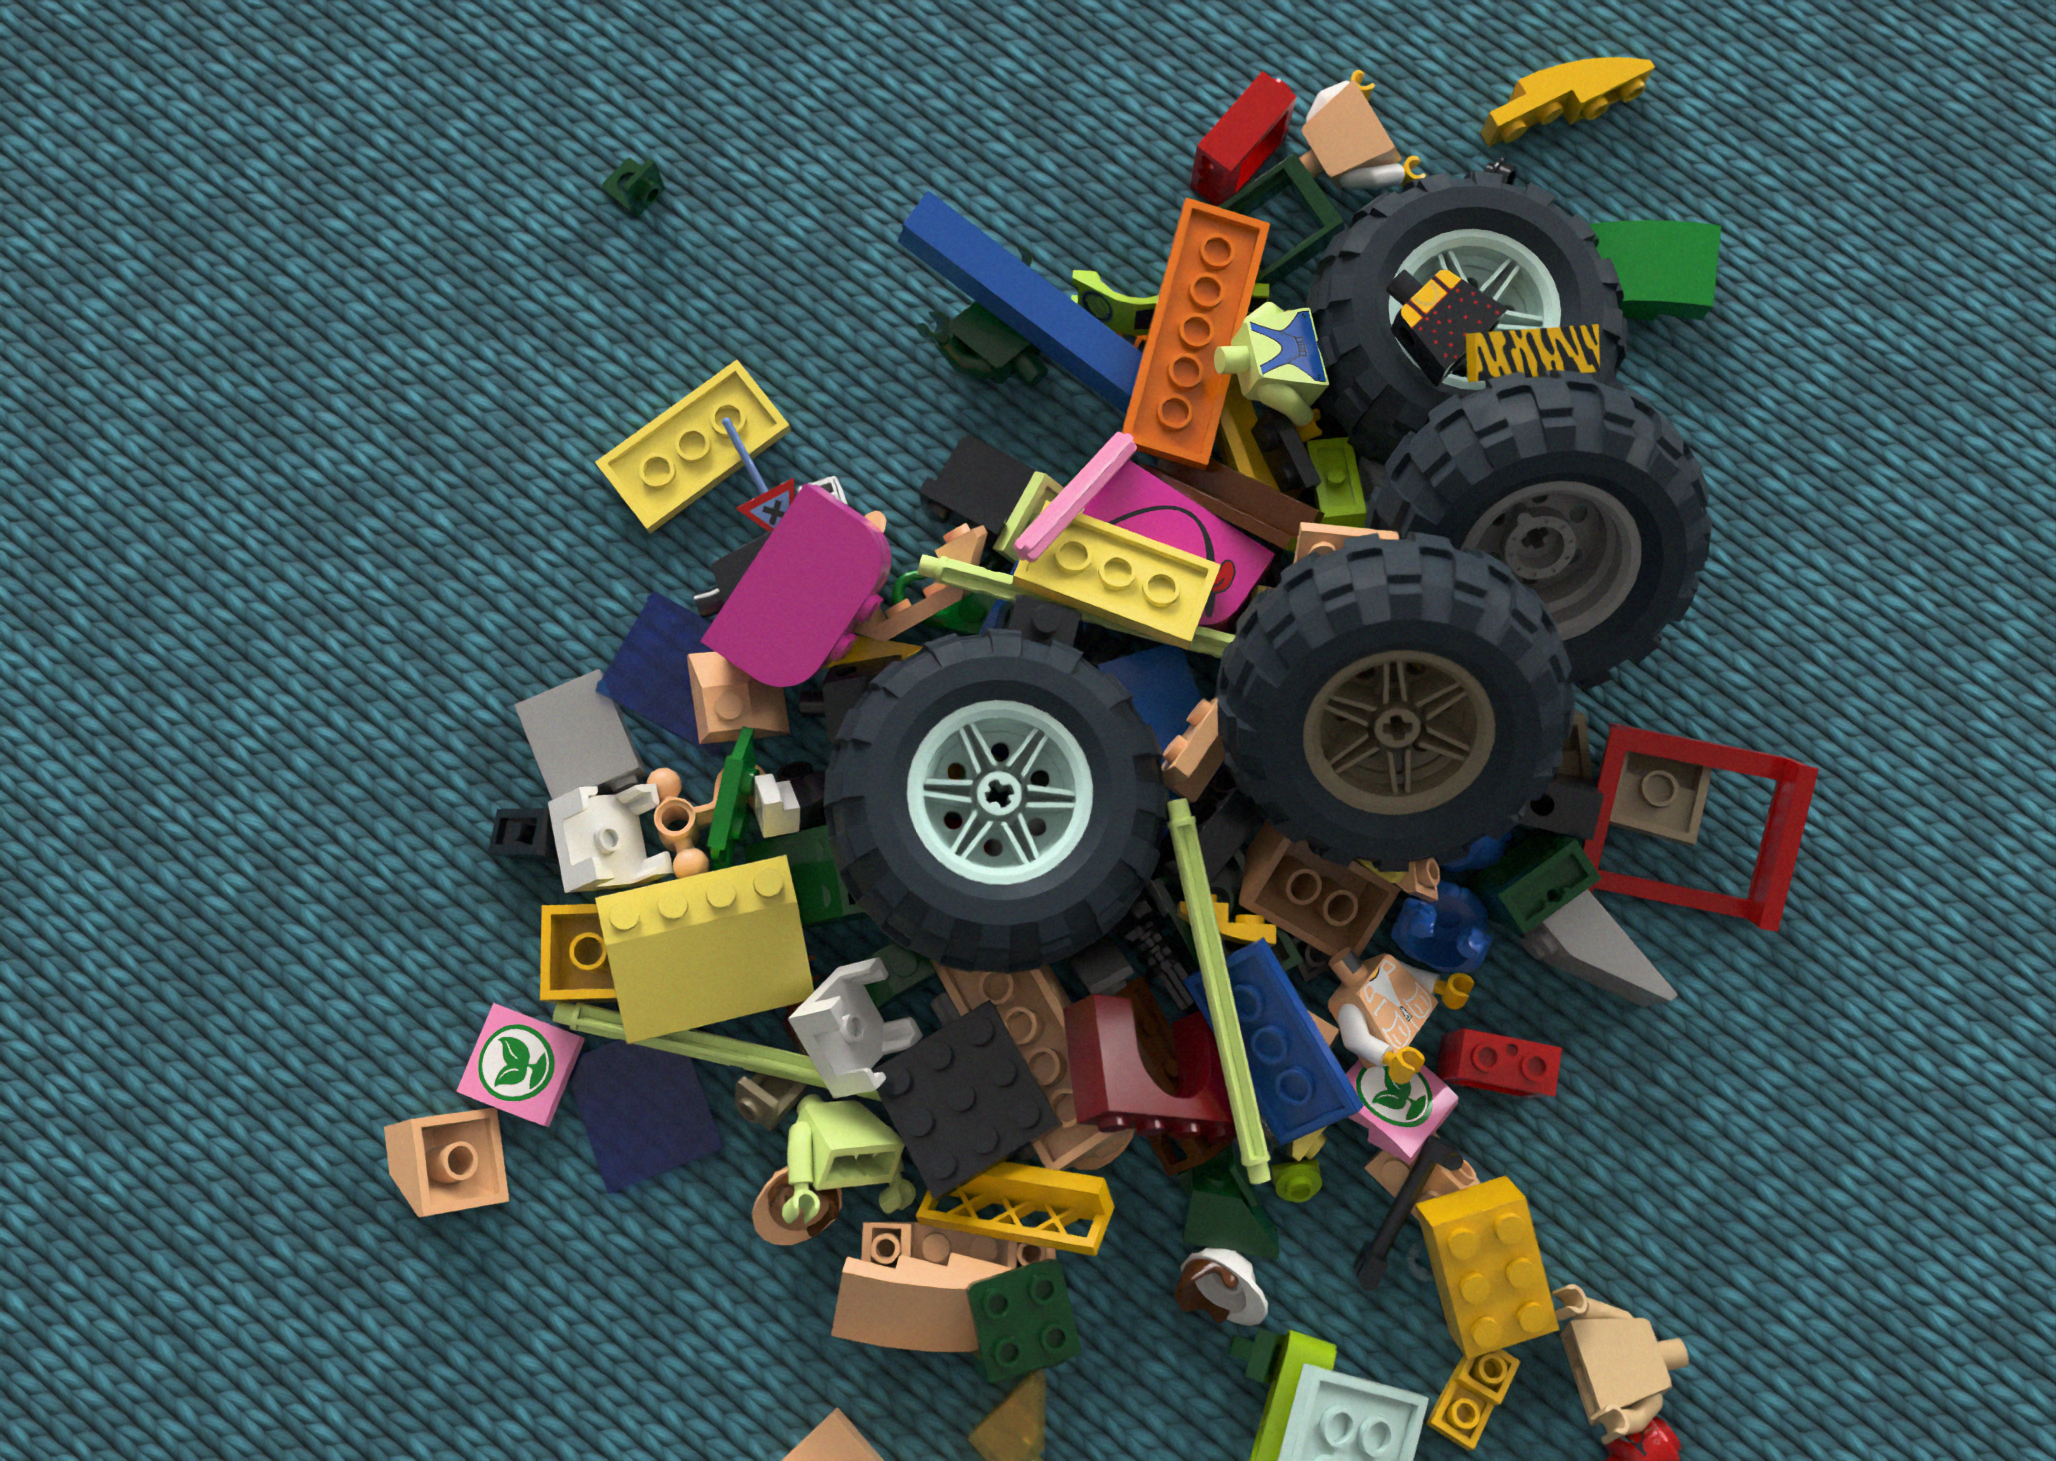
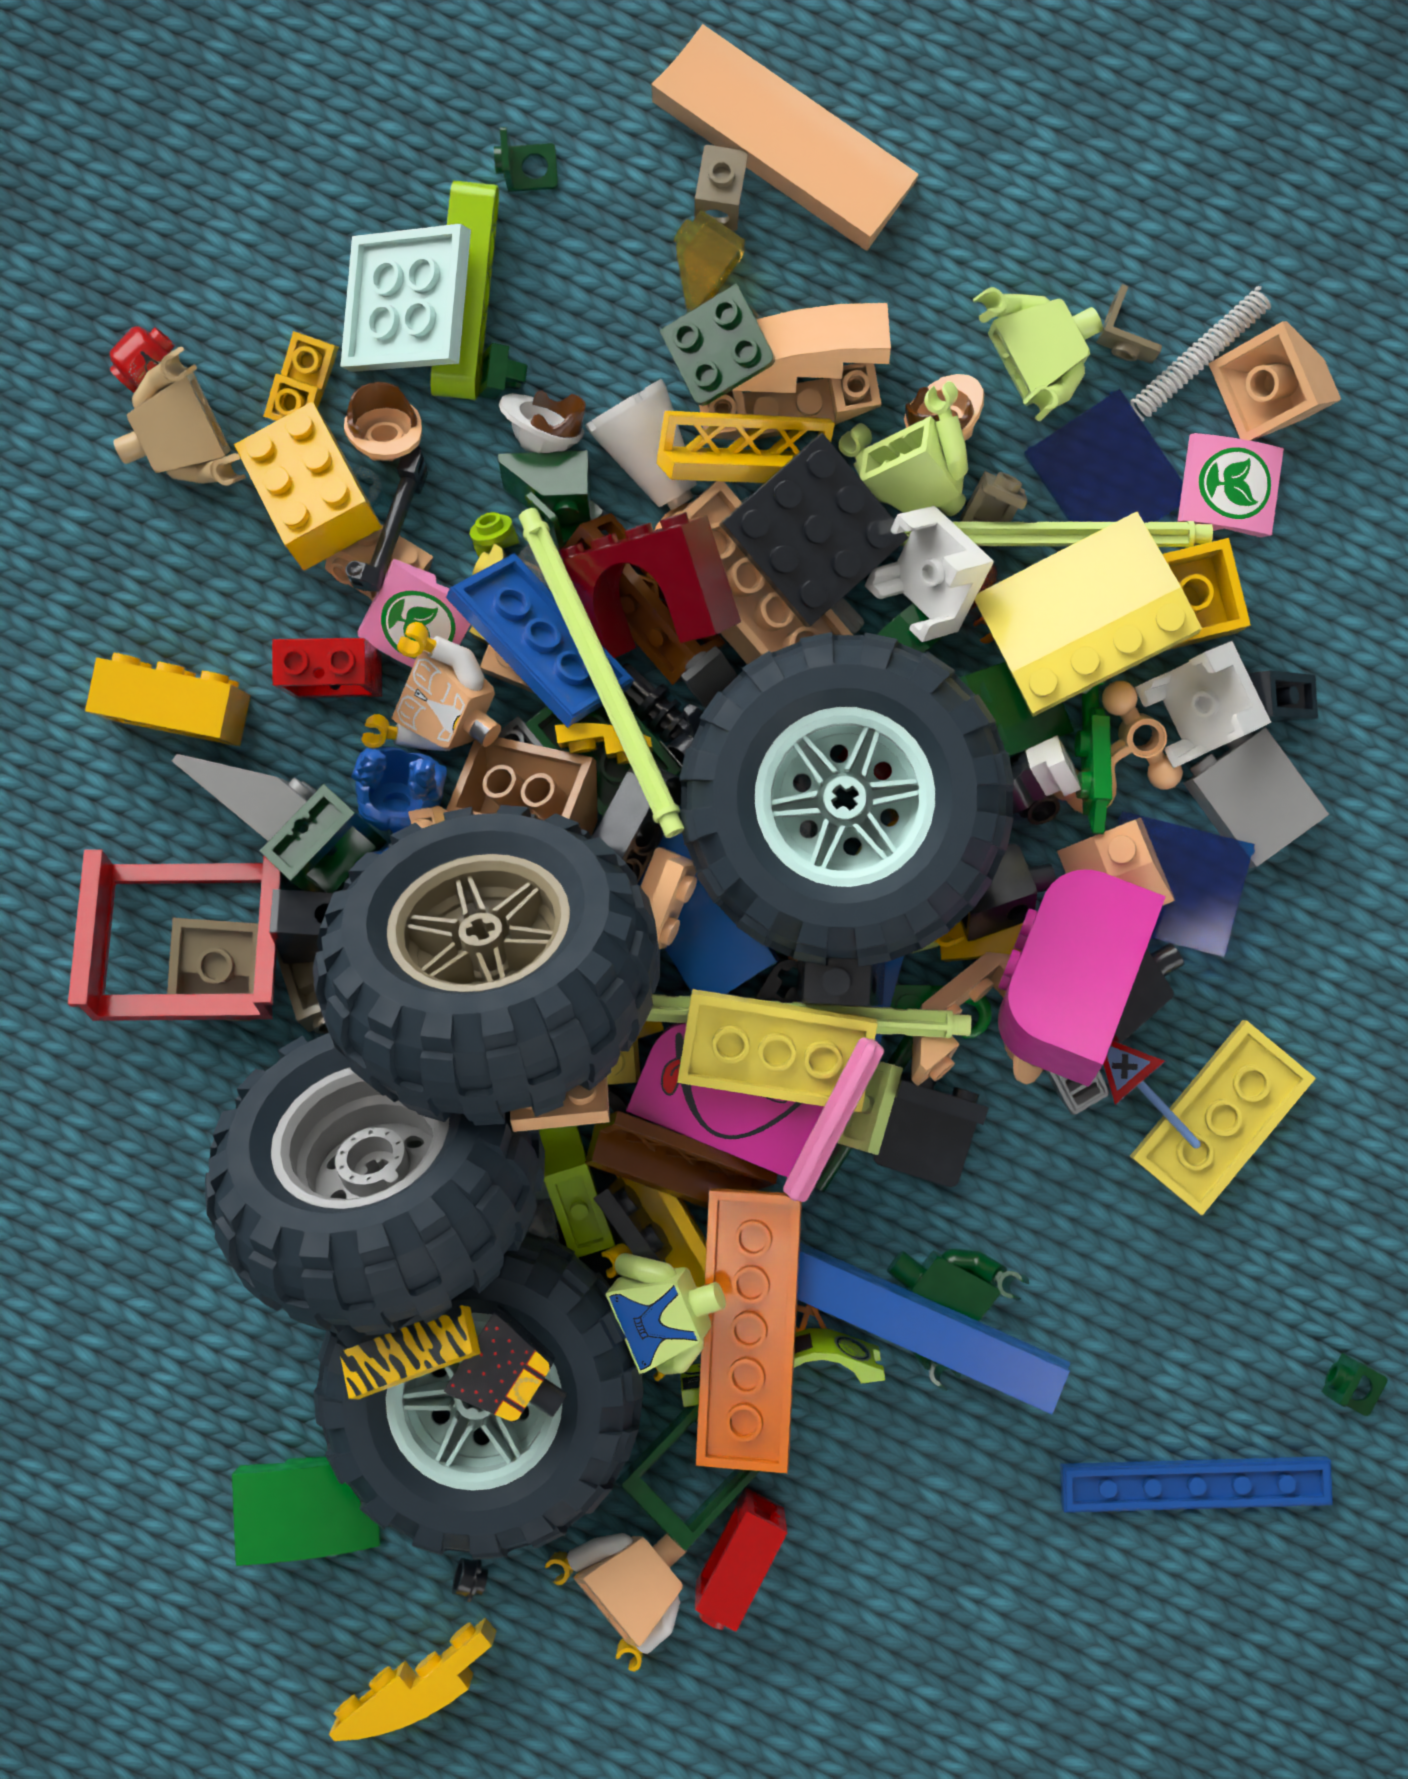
camera: 170 degrees right, 10 degrees up
none -> yellow brick [85,653,251,747]
none -> light nougat piece [344,382,422,461]
none -> white cone [585,379,697,510]
none -> yellowish green torso [973,287,1103,421]
none -> blue tile [1060,1456,1332,1513]
none -> dark tan bracket [1096,284,1162,363]
none -> white piece [1131,286,1271,421]

